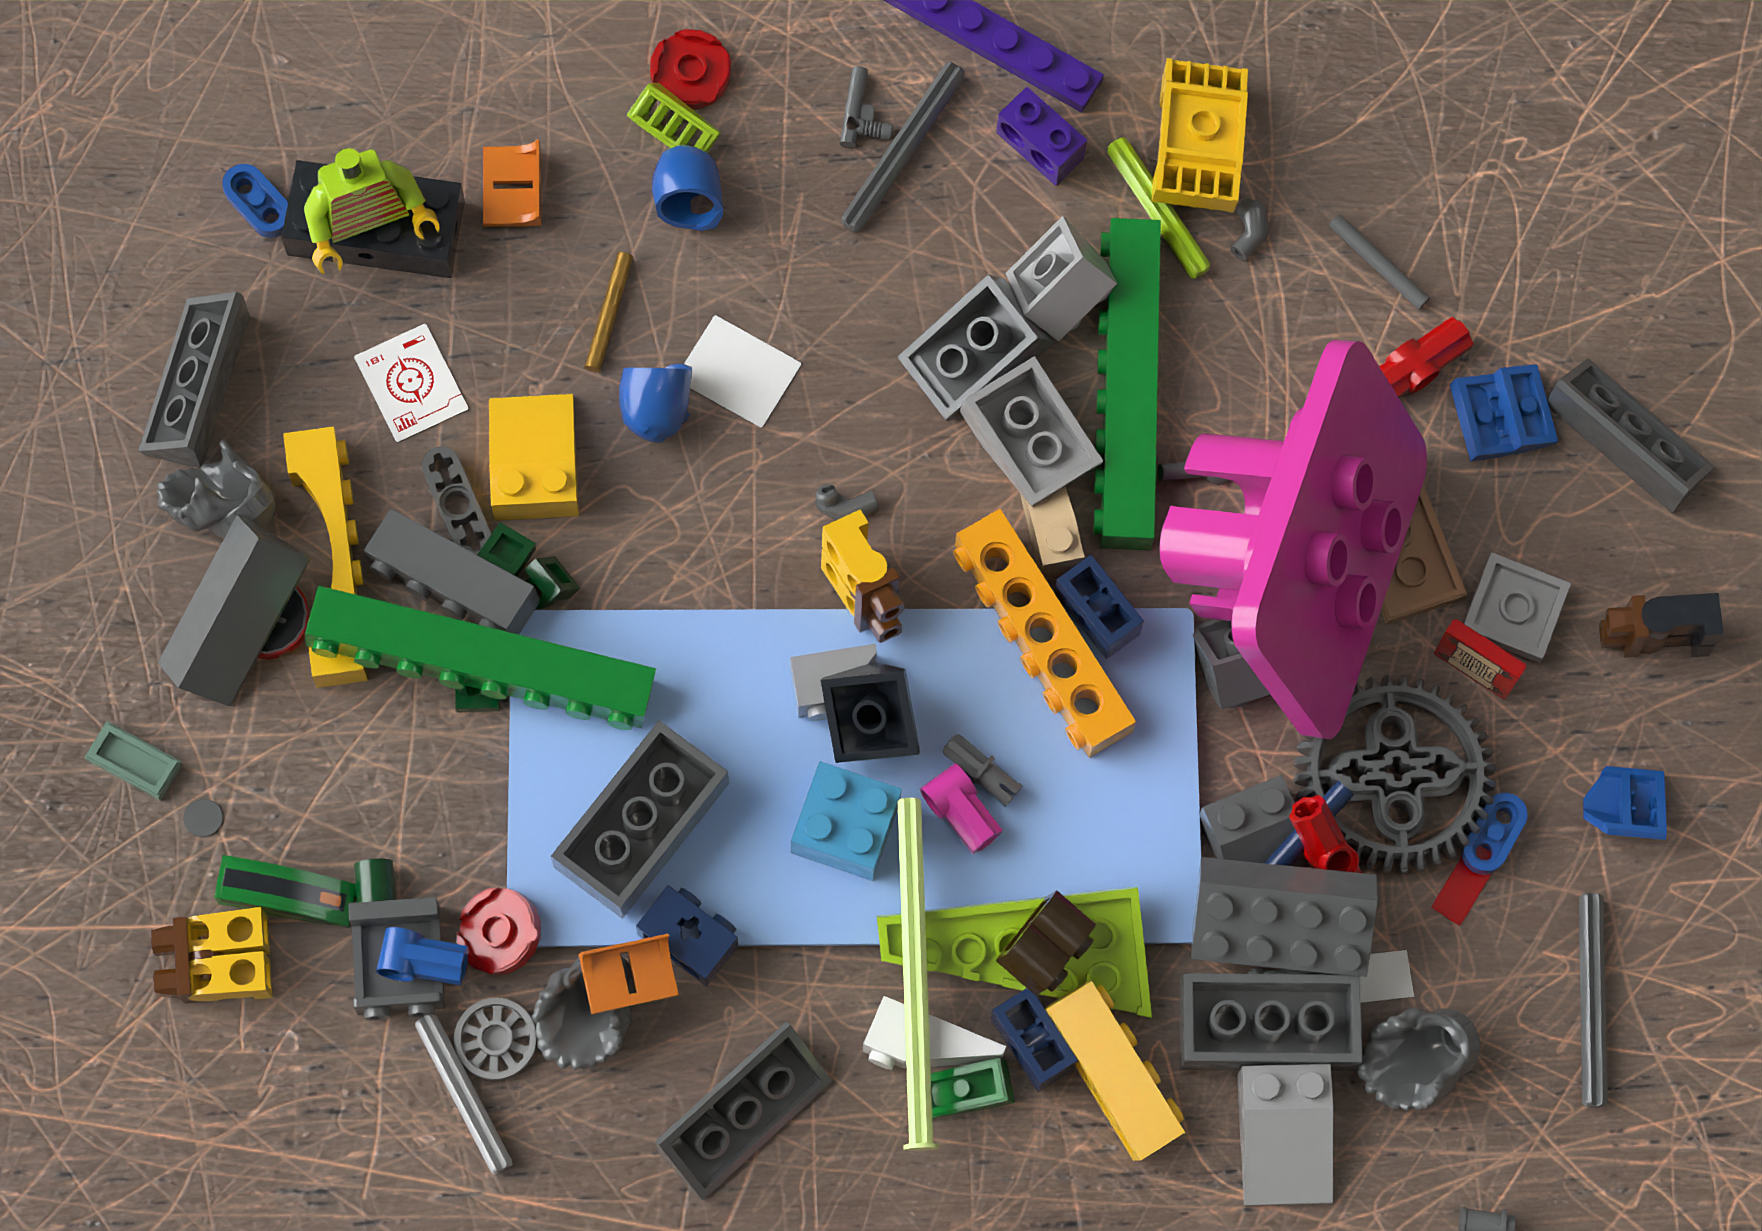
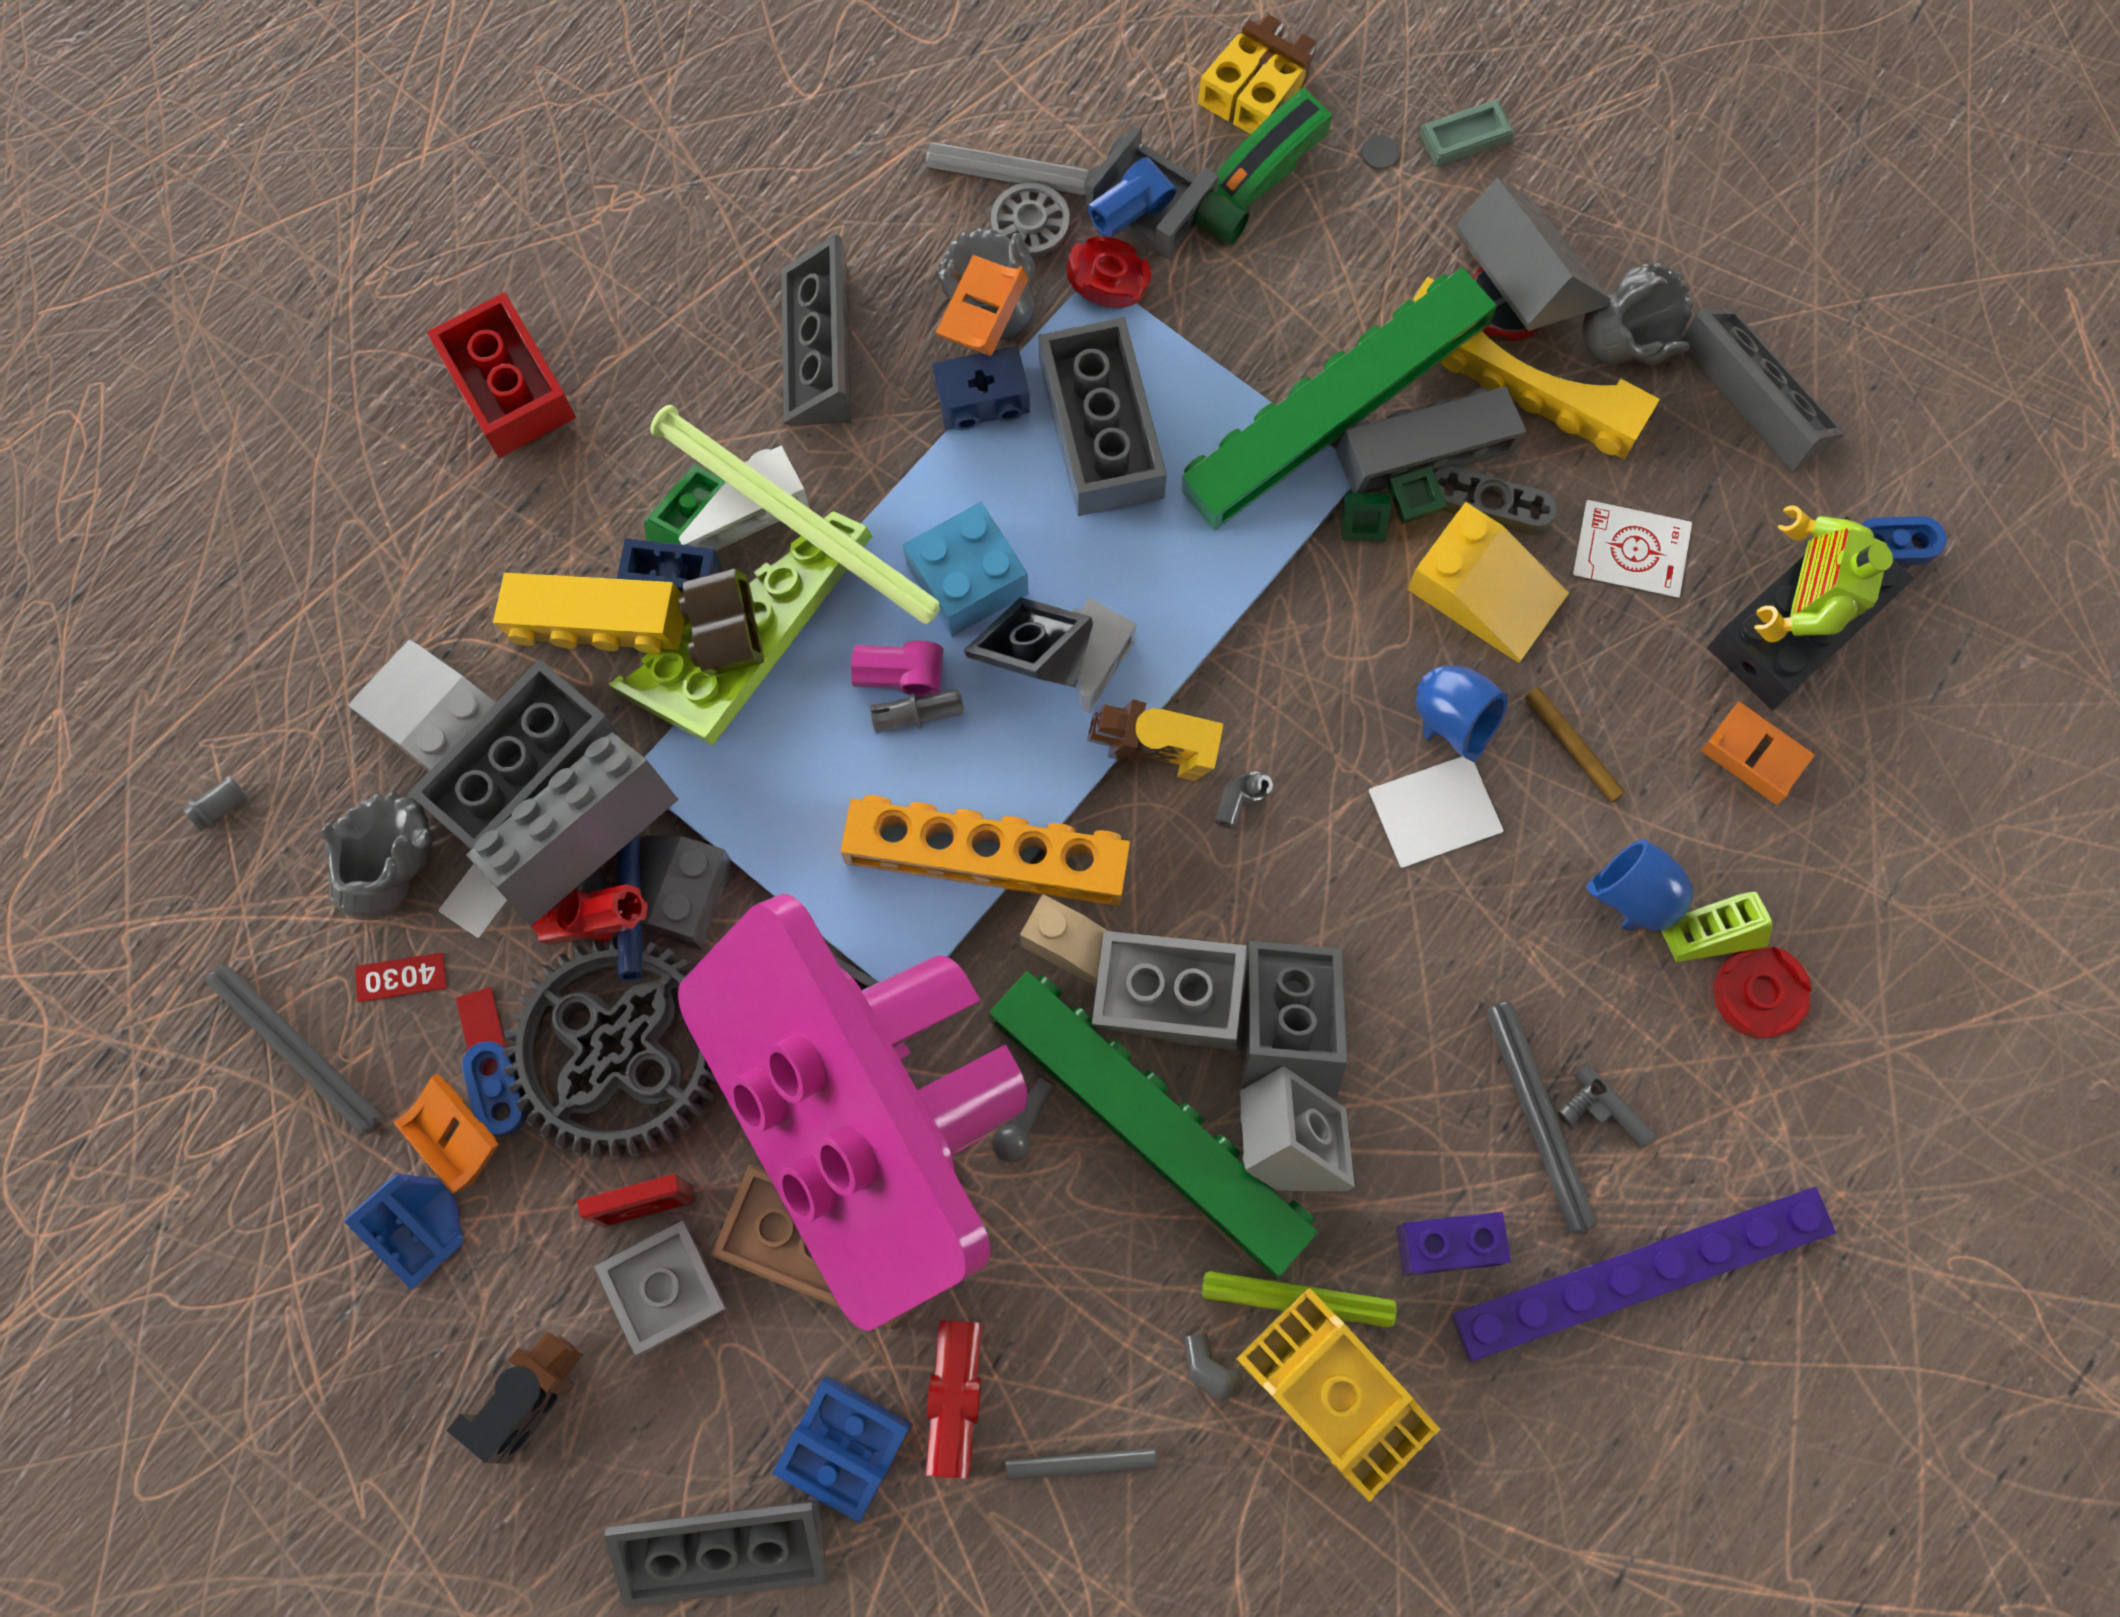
camera: 135 degrees right, 0 degrees up
dark blue brick [1054,555,1144,659] -> none
none -> red sticker [355,952,446,1003]
none -> orange piece [394,1073,499,1194]

